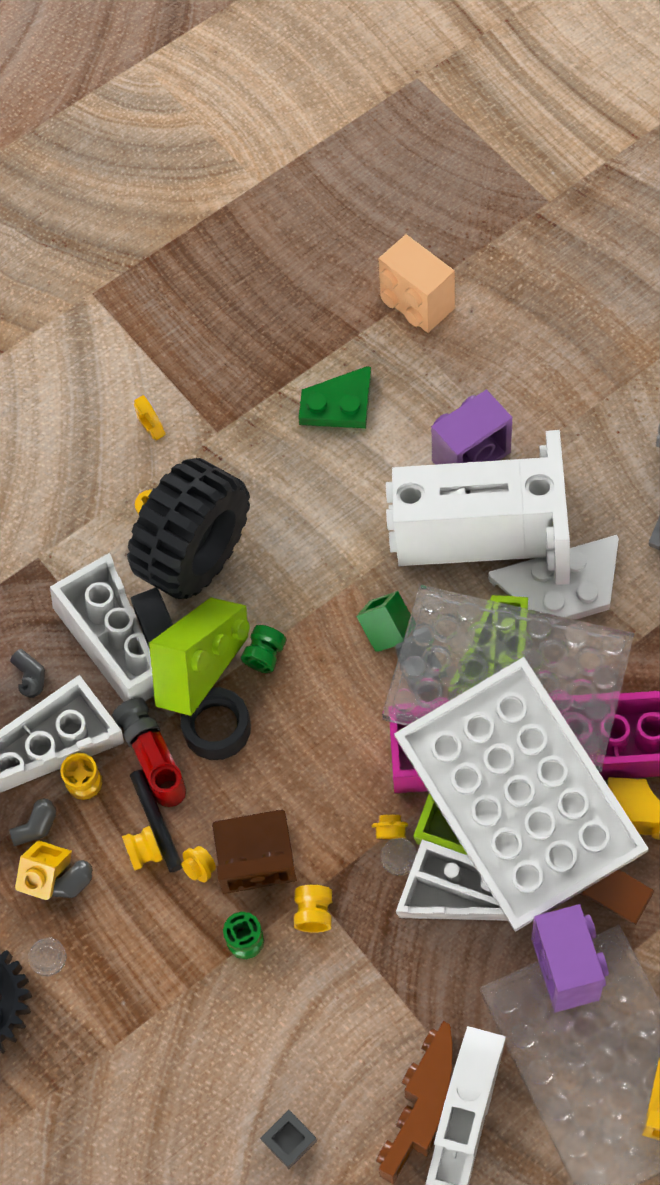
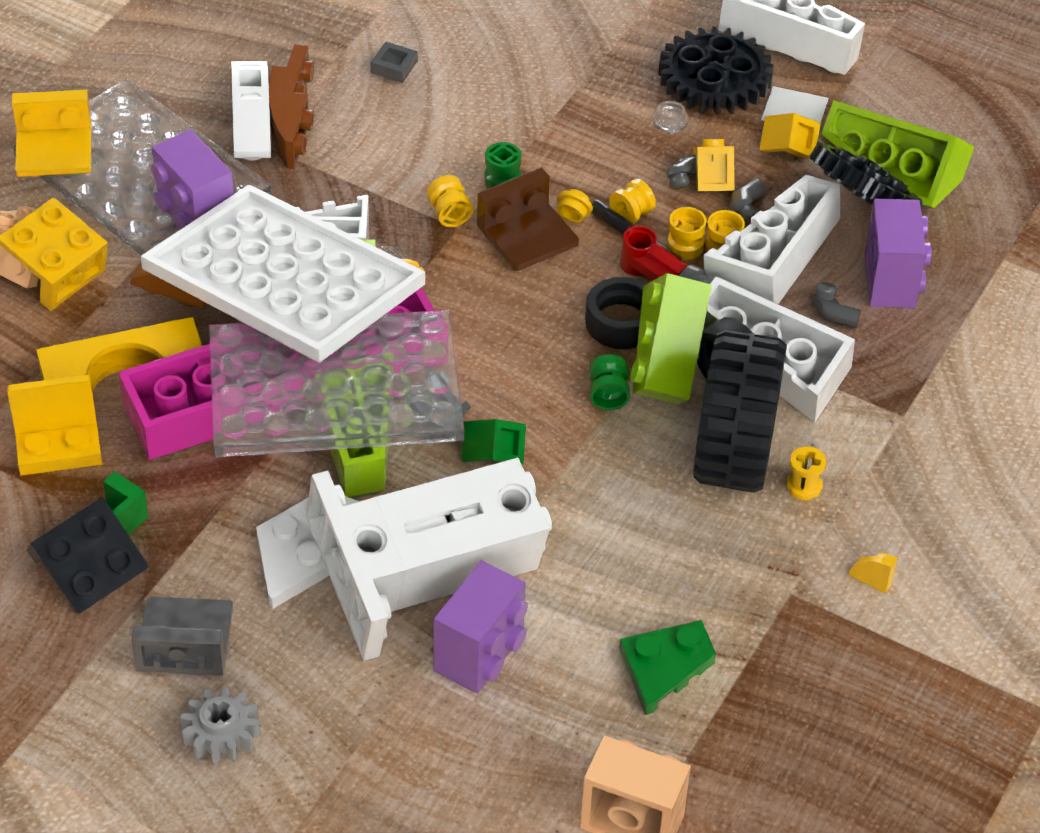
camera: 150 degrees right, 15 degrees down
none -> yellow wheel [667,207,707,260]

